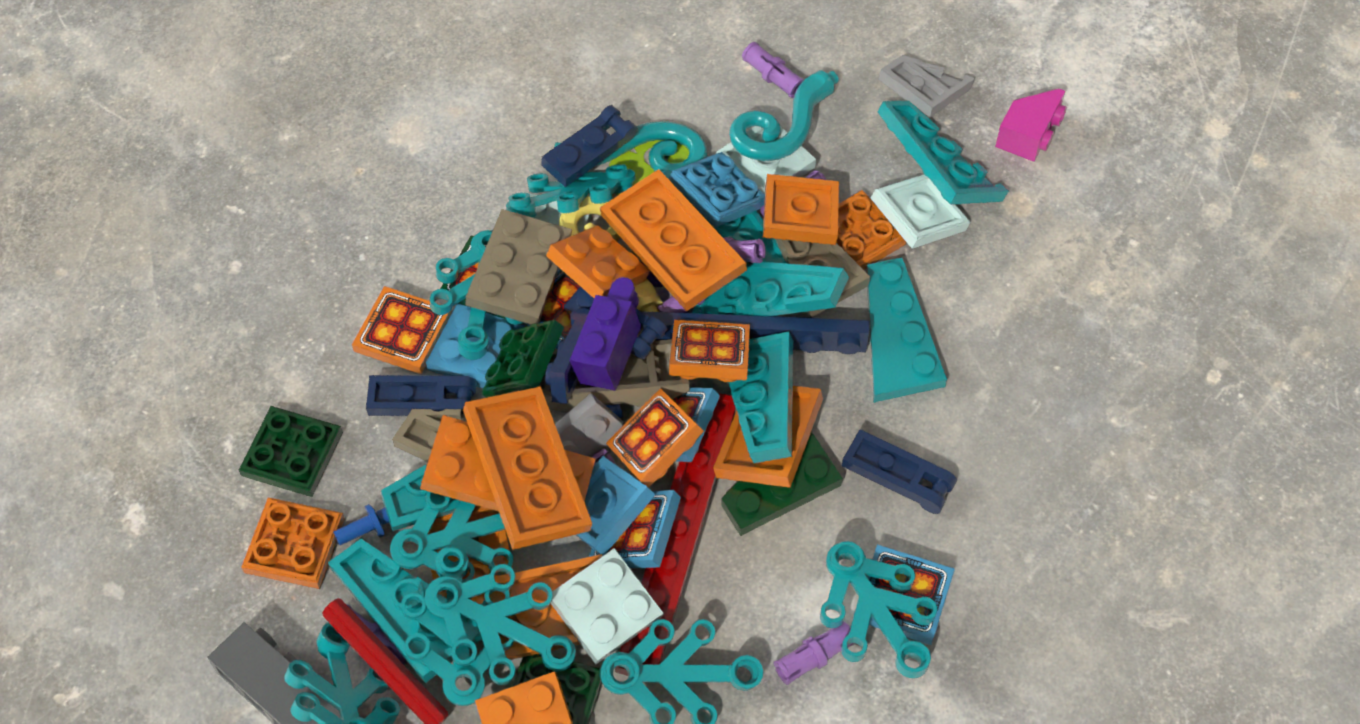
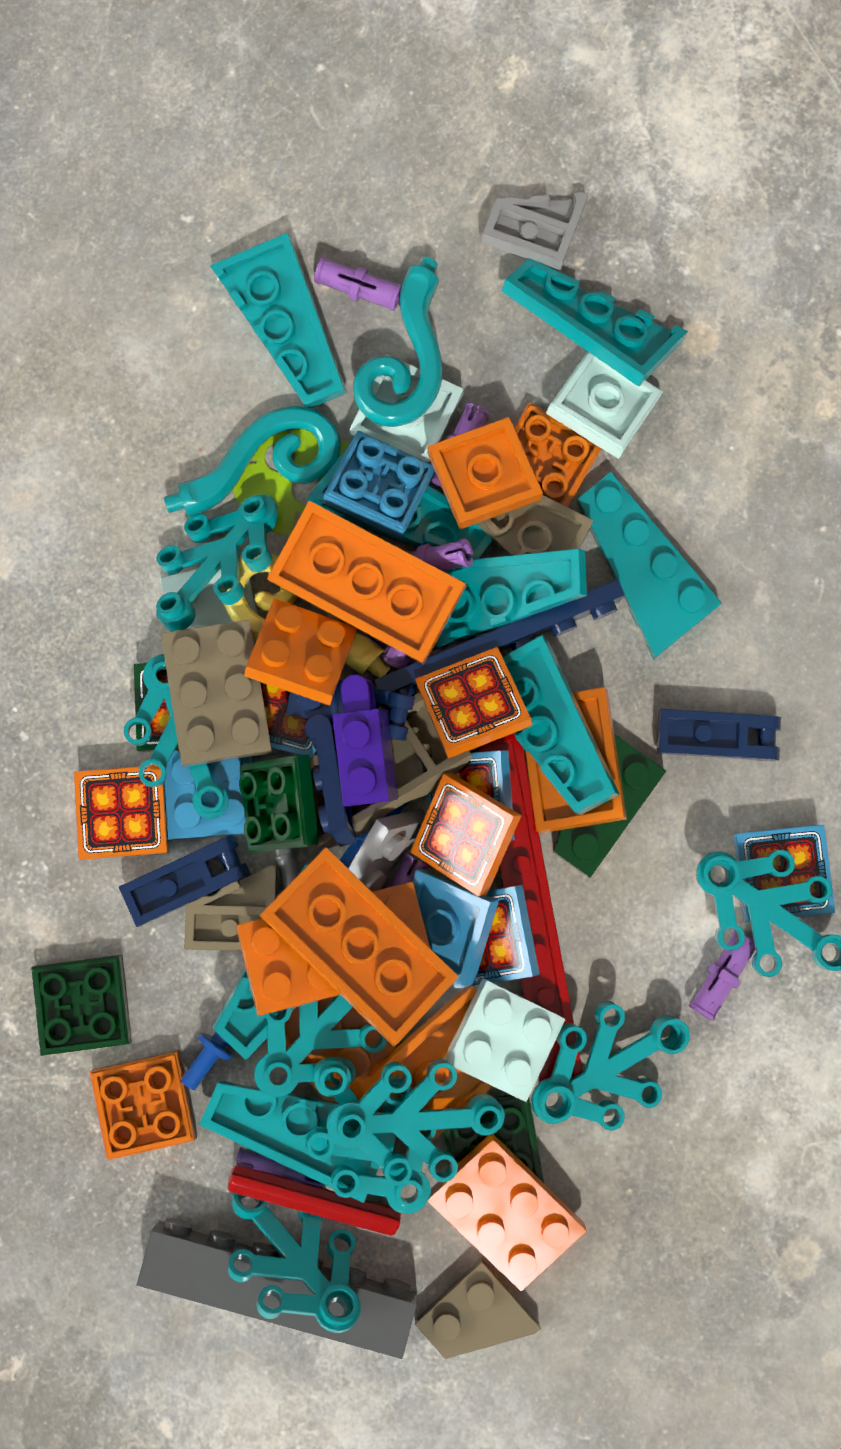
camera: 25 degrees left, 25 degrees up
dark blue plate [541,105,638,187] -> none
dark pink slope [995,89,1067,162] -> none
none -> teal wing [210,233,347,408]

